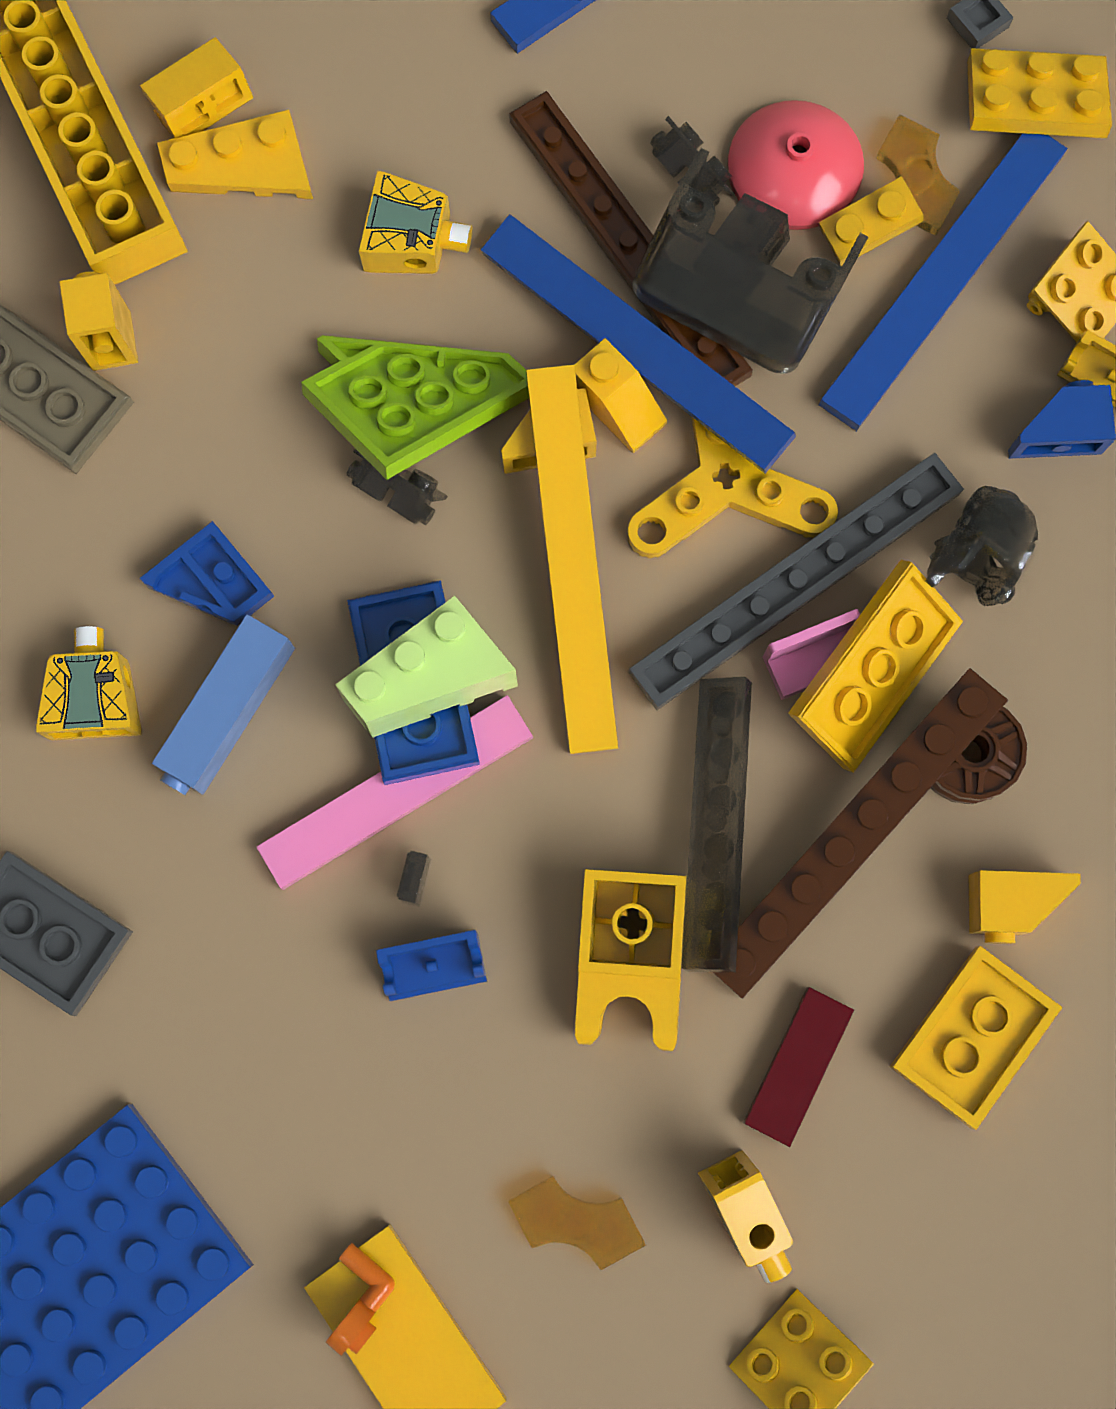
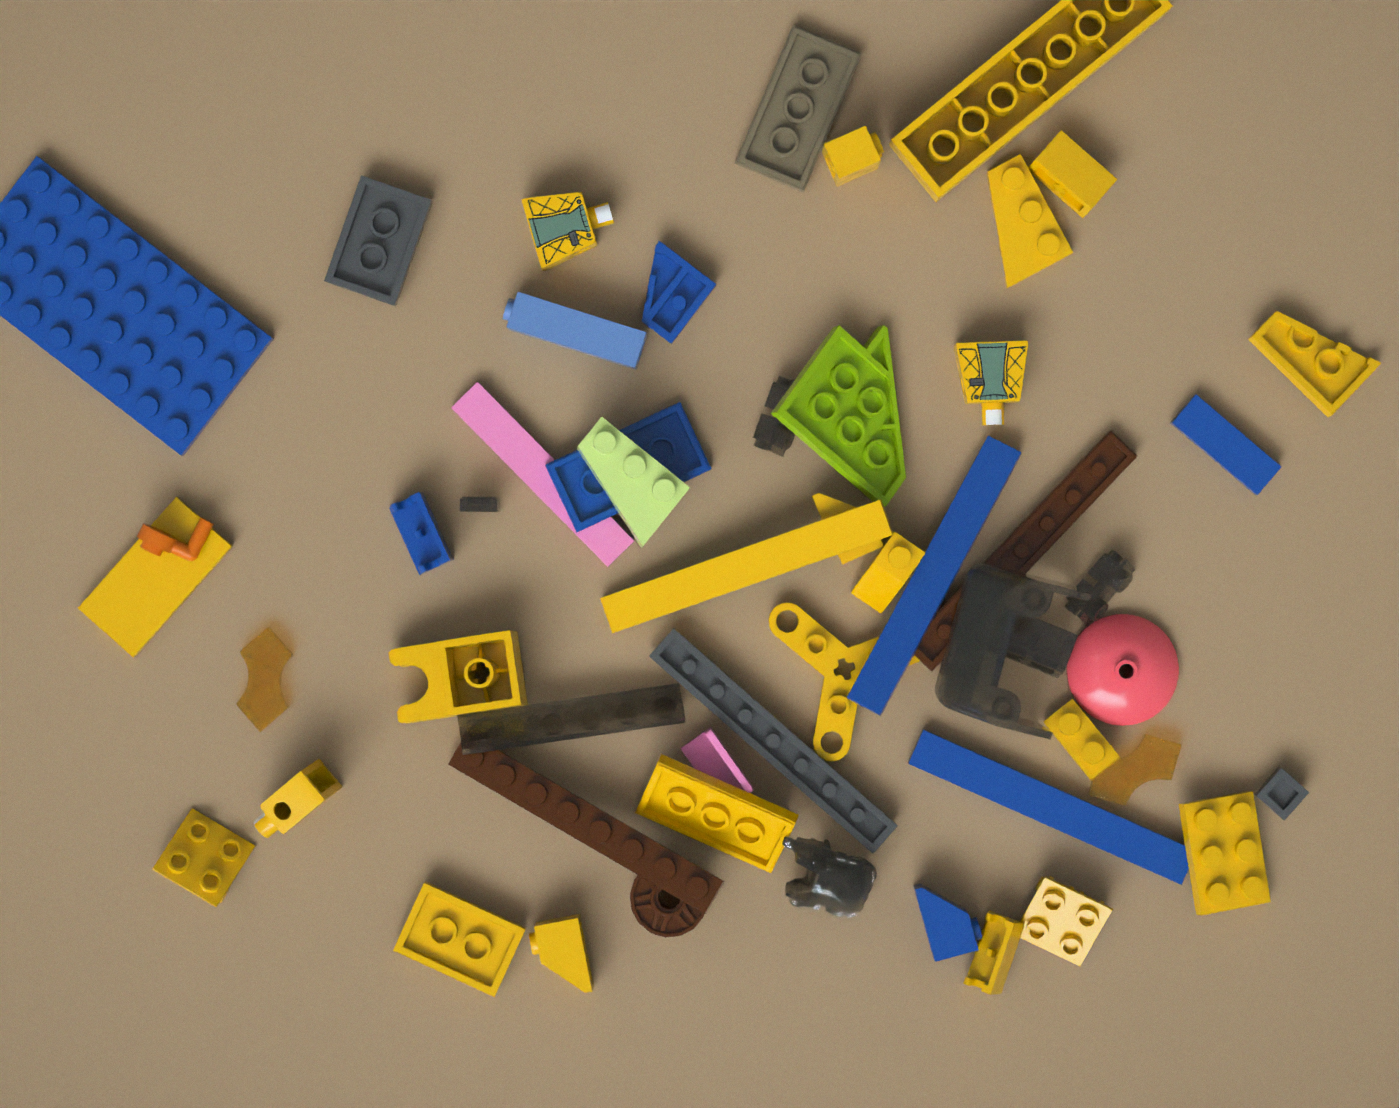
camera: 70 degrees right, 10 degrees up
dark red tile [743,987,854,1147] -> none

